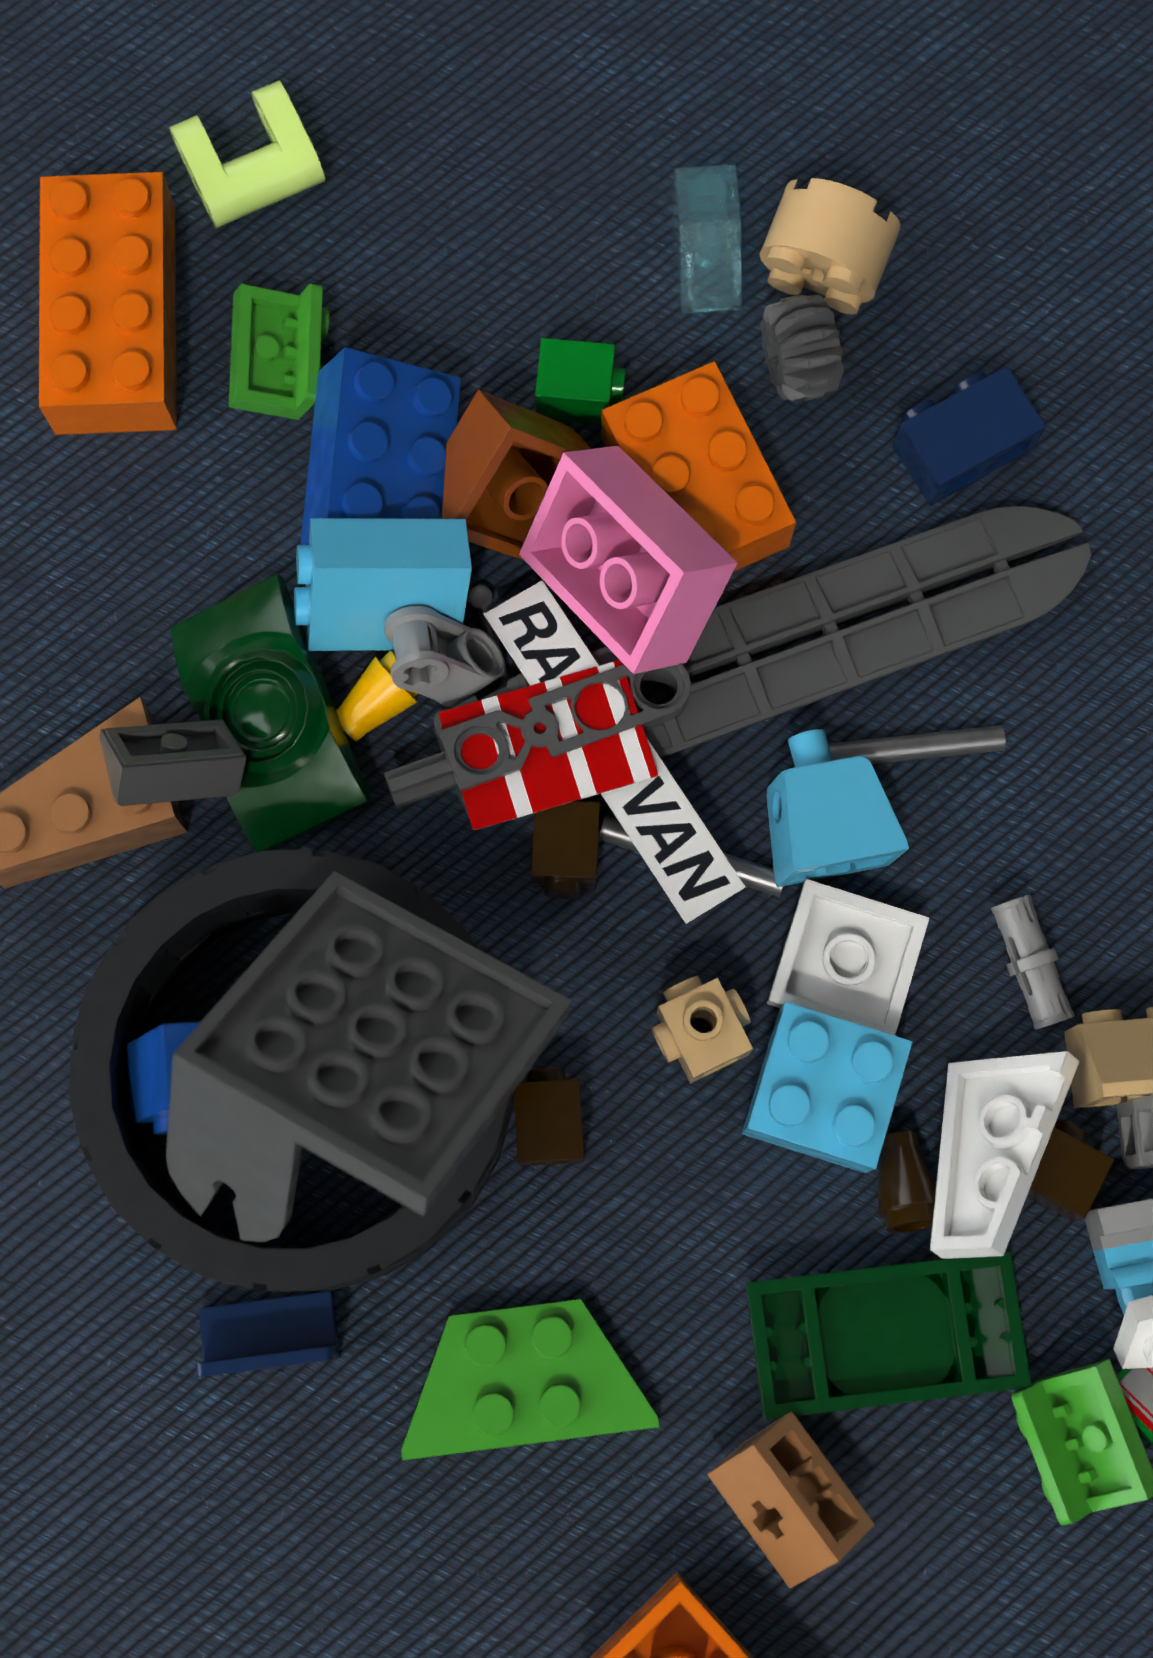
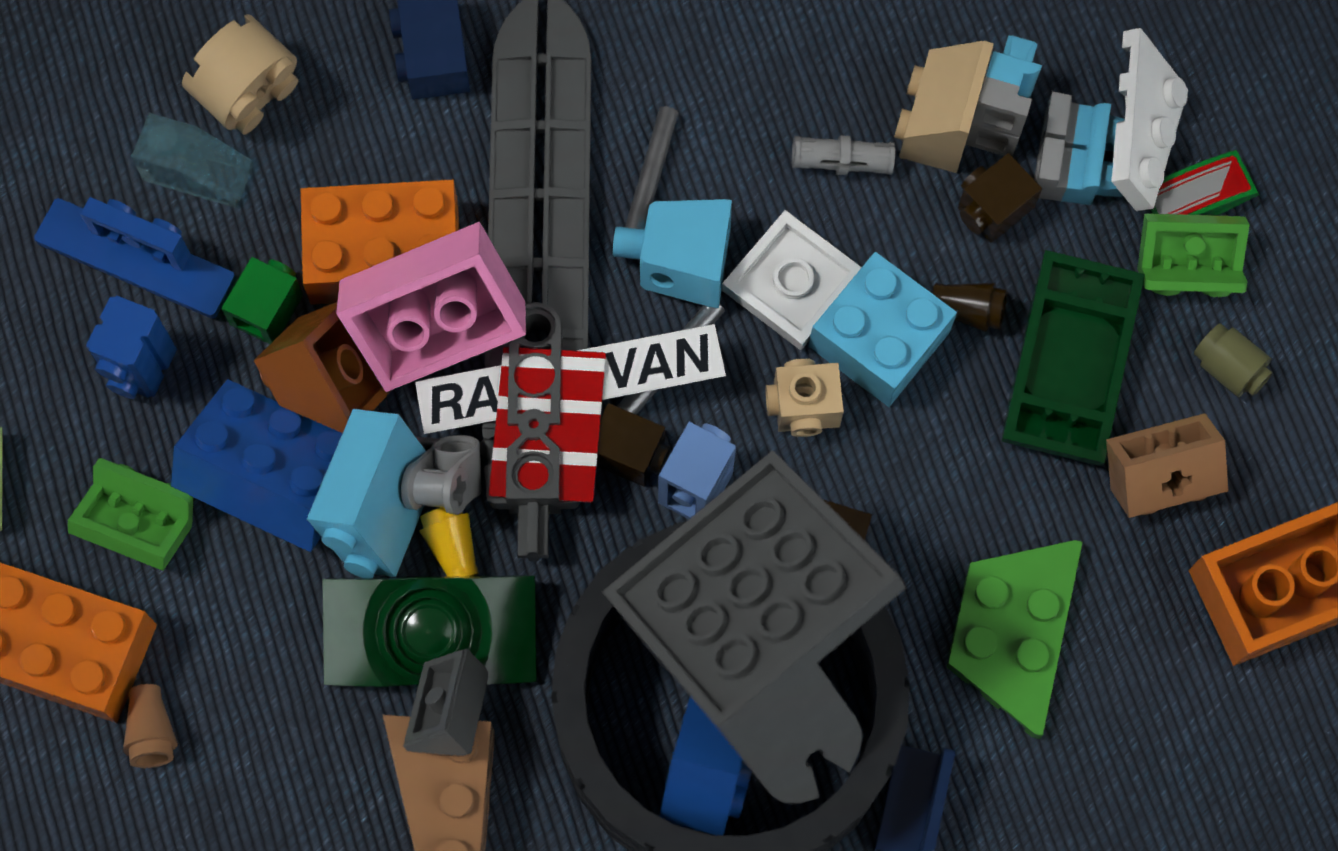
camera: 70 degrees left, 5 degrees down
dark grey gear [760,295,844,401] -> none
white wing [930,1051,1079,1259] -> none
none -> blue bracket [34,197,236,319]
none -> blue brick [86,295,177,399]
none -> medium nougat cone [123,684,178,768]
none -> medium blue brick [658,421,736,519]
none -> olive brick [1194,323,1273,397]

